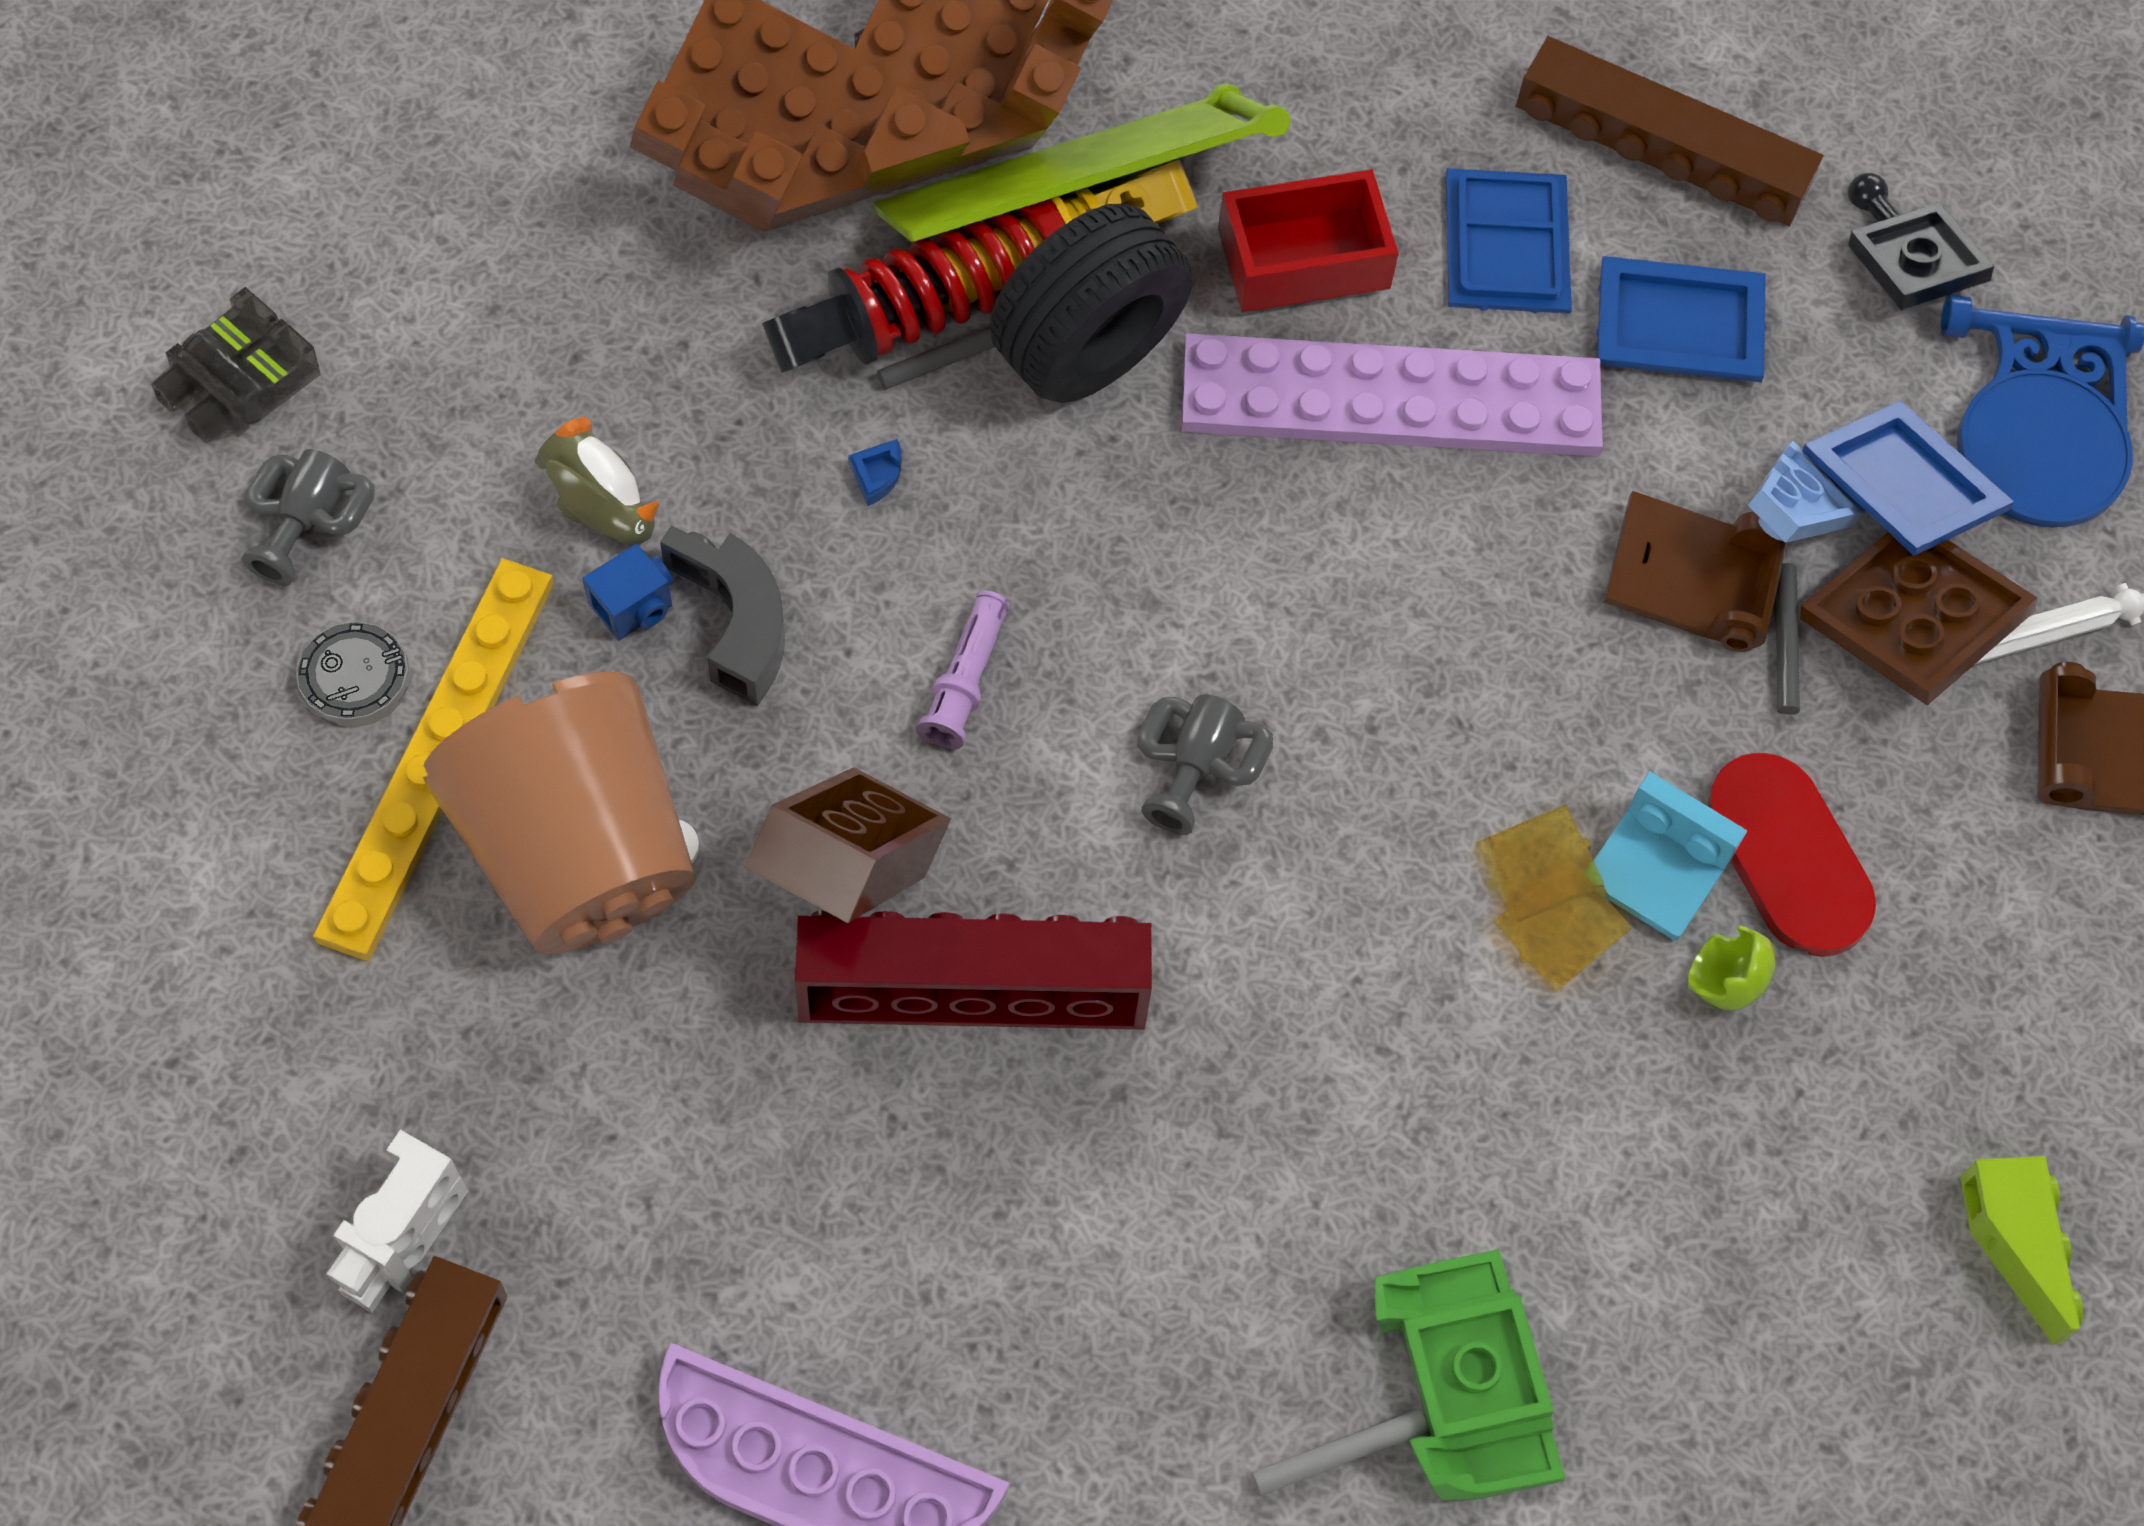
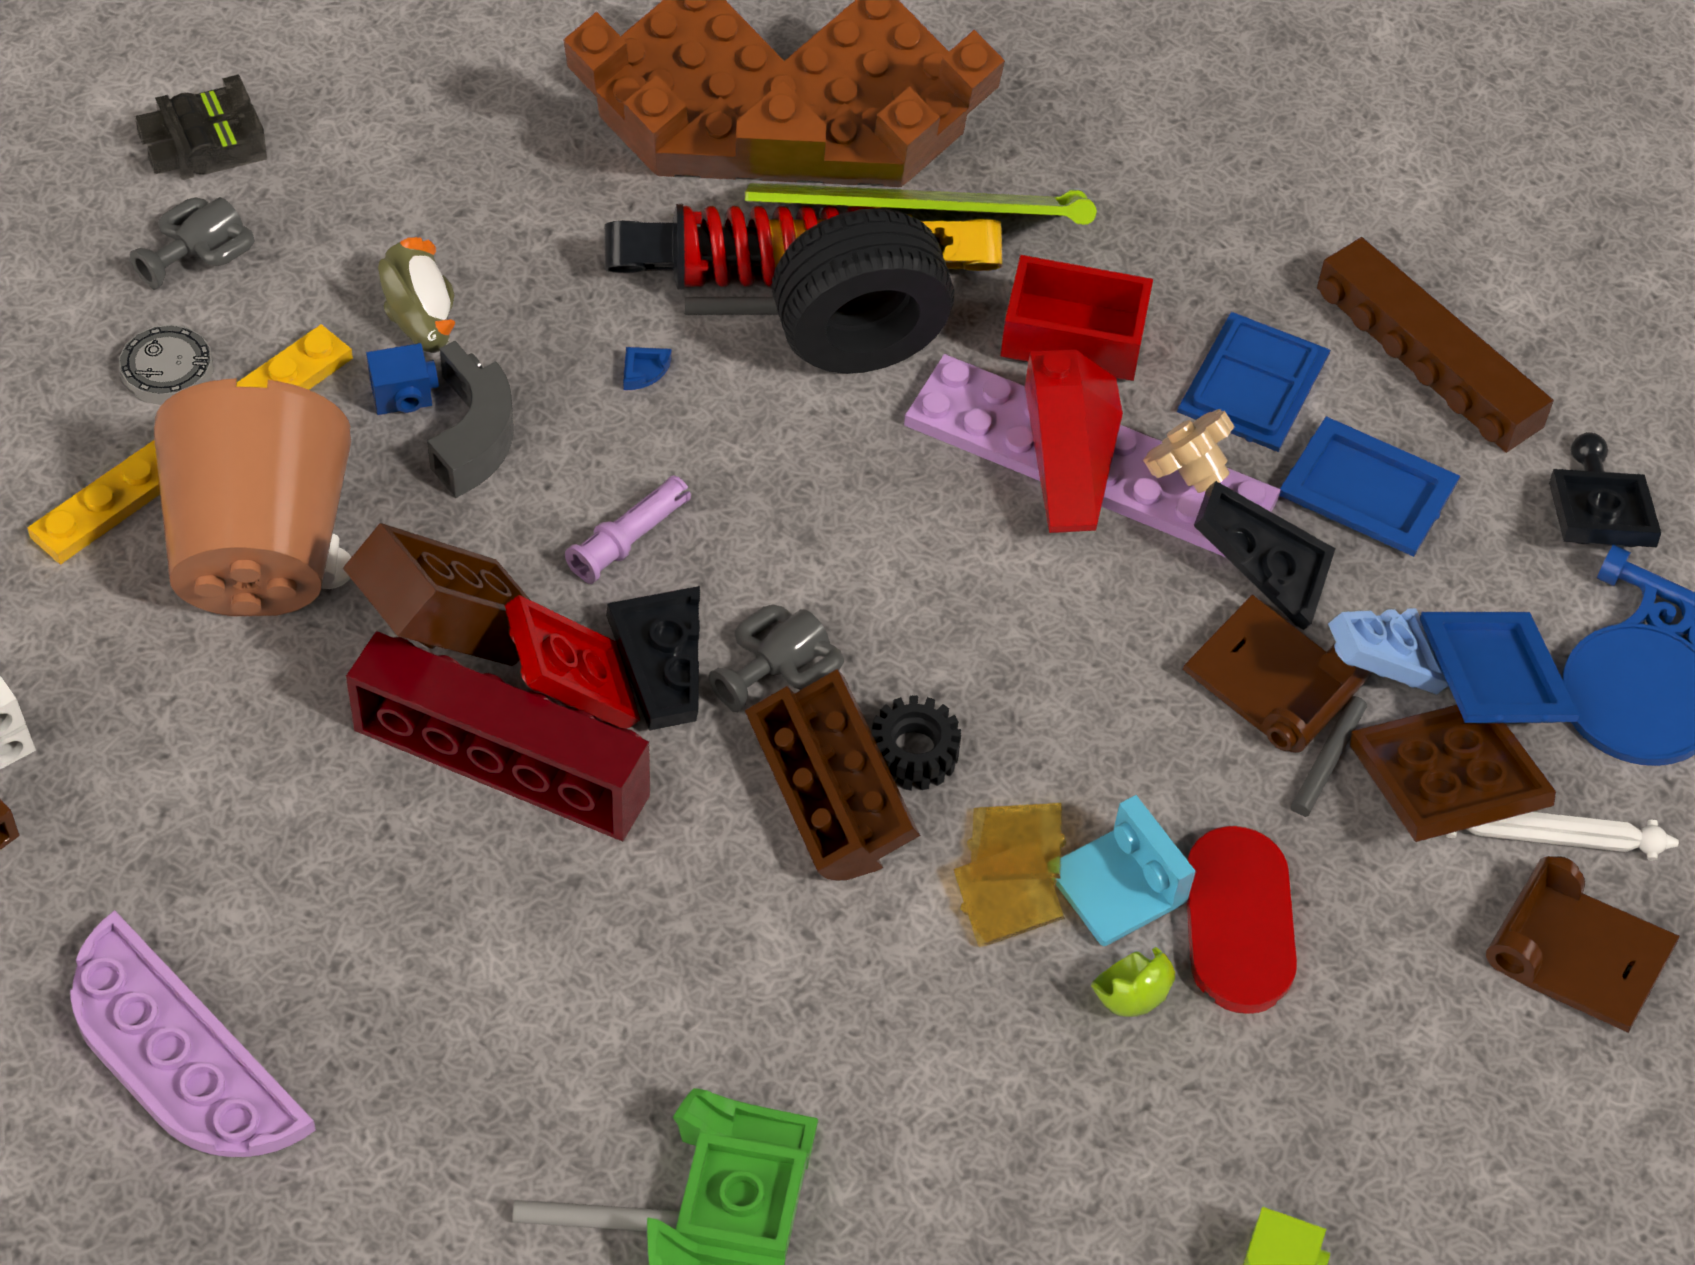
camera: 25 degrees right, 10 degrees down
none -> red plate [504,595,640,729]
none -> black wing [606,586,700,731]
none -> reddish brown brick [744,669,921,881]
none -> black tyre [871,695,961,791]
none -> red wedge [1025,349,1123,533]
none -> tan plant [1143,409,1235,493]
none -> black wing [1194,481,1336,630]

